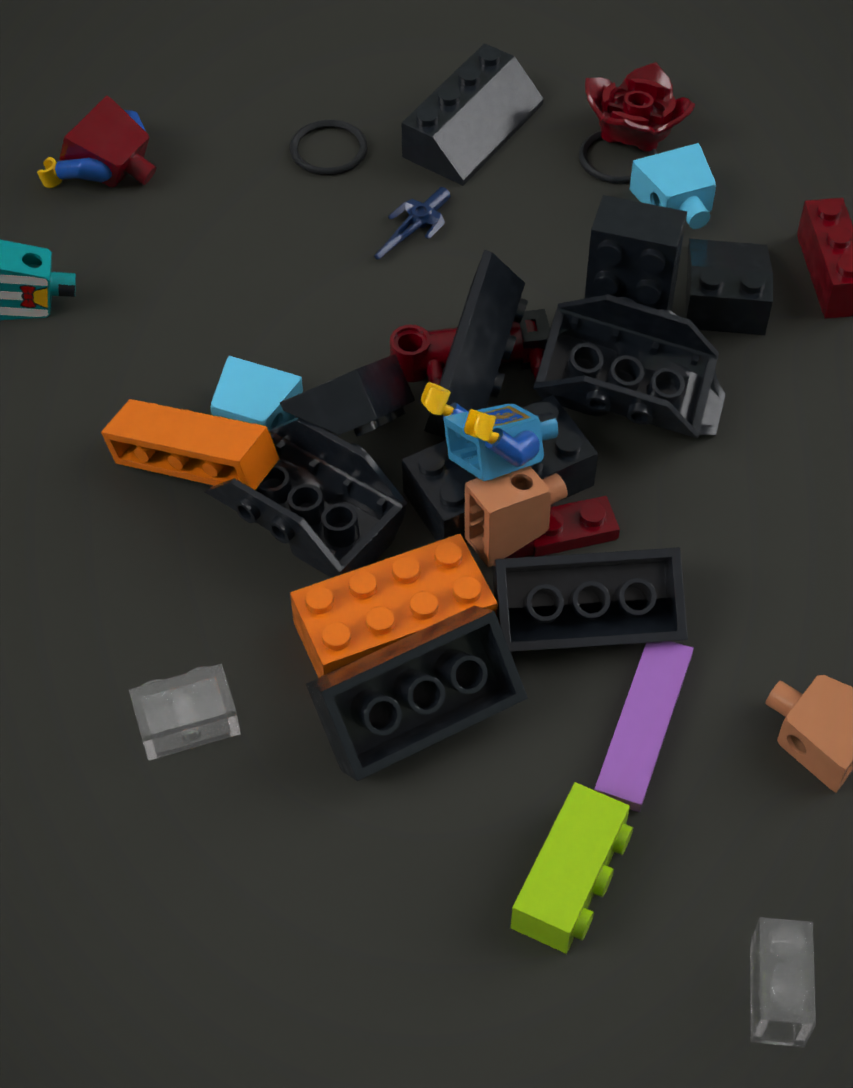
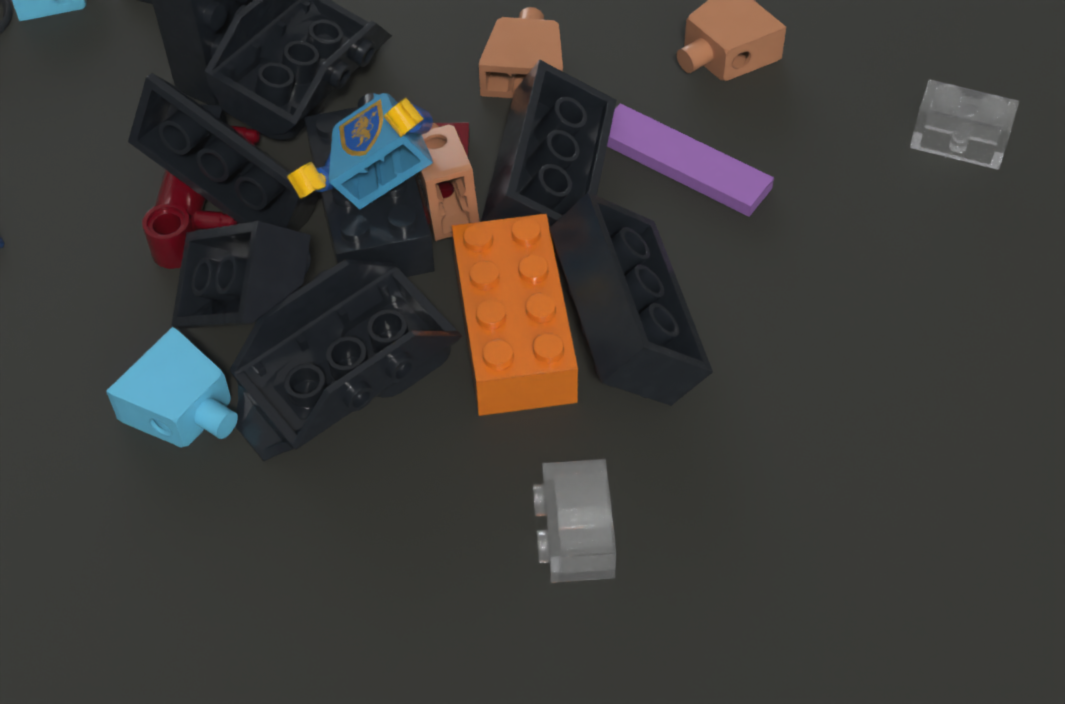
camera: 75 degrees left, 0 degrees up
orange brick [101,399,279,490] -> none
lime brick [511,782,633,954] -> none
none -> nougat torso [479,7,563,98]

